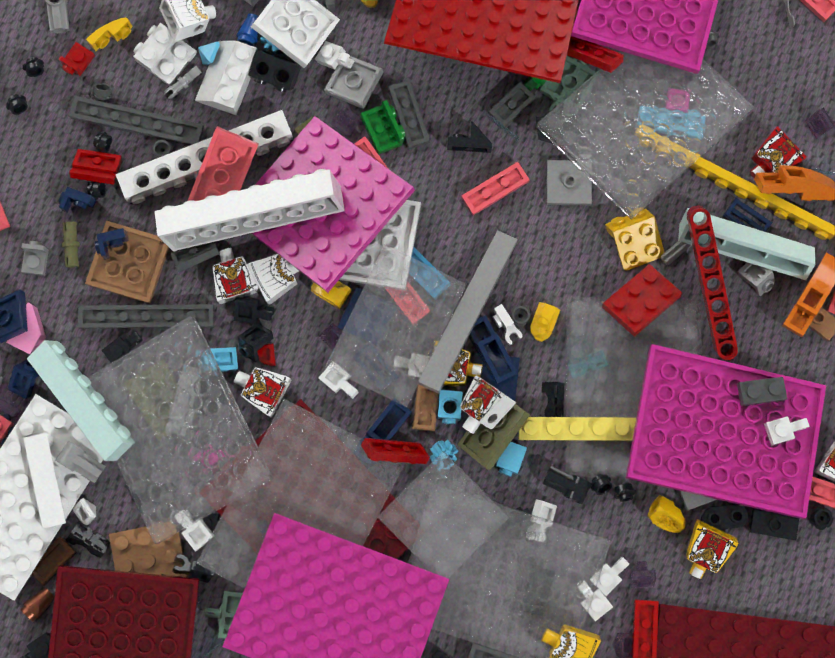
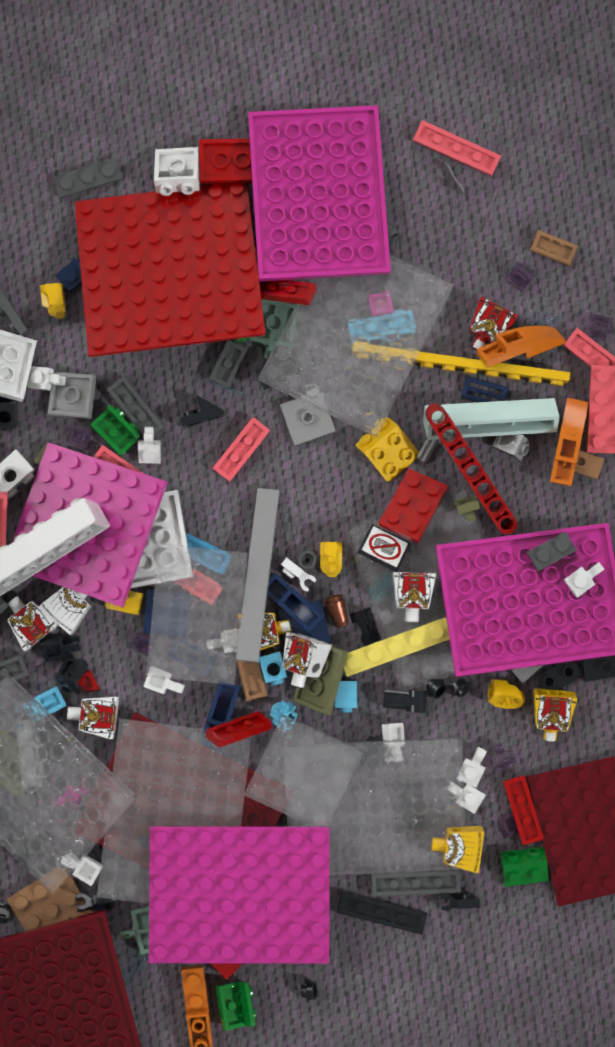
camera: 20 degrees left, 5 degrees up
none -> white plate [138,427,161,464]
none -> copper cone [324,594,349,628]
none -> piece [357,524,411,572]
none -> torso [392,572,436,622]
none -> olive tile [453,495,480,522]

